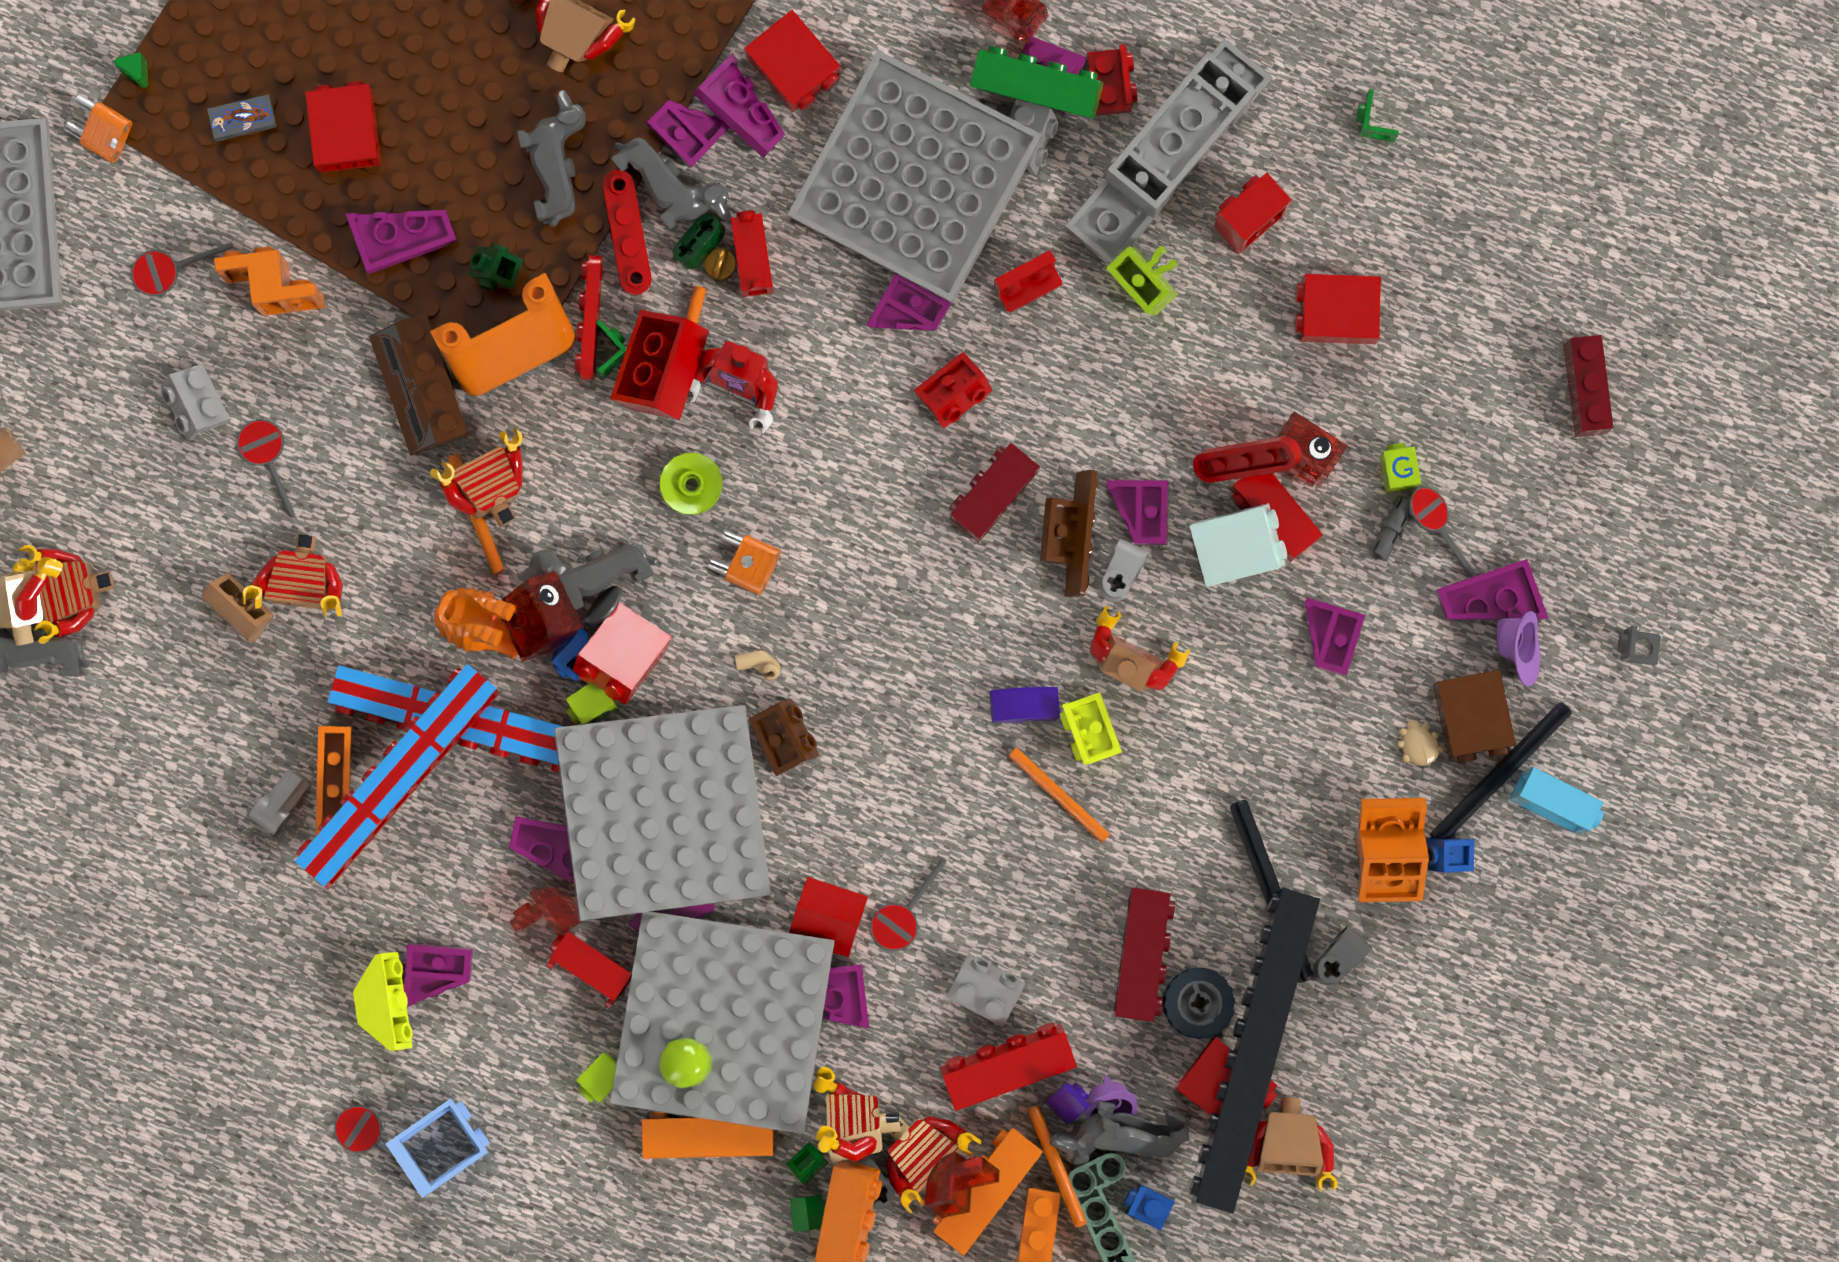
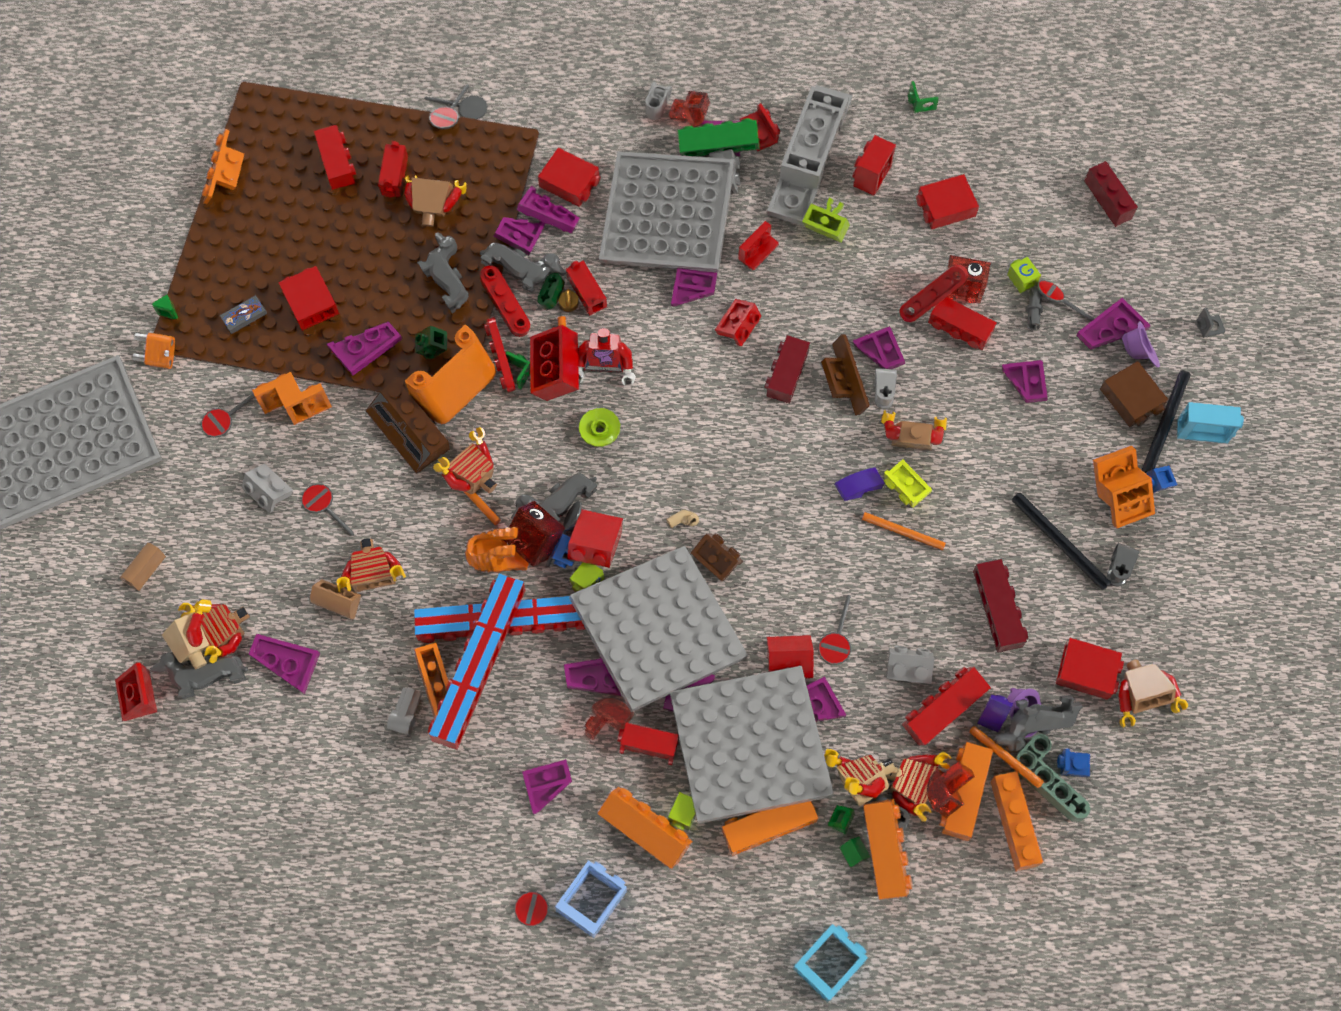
camera: 15 degrees left, 15 degrees down
neon yellow slope [353,952,413,1051] -> none
lime hair [659,1038,712,1088] -> none
orange piece [708,530,781,596] -> none
black wheel [1163,967,1235,1039] -> none
light aqua brick [1189,503,1287,587] -> none
black brick [1189,887,1320,1214] -> none
tan piece [1397,720,1444,765] -> none
none -> magenta wing [248,633,320,695]
none -> orange brick [597,787,693,869]

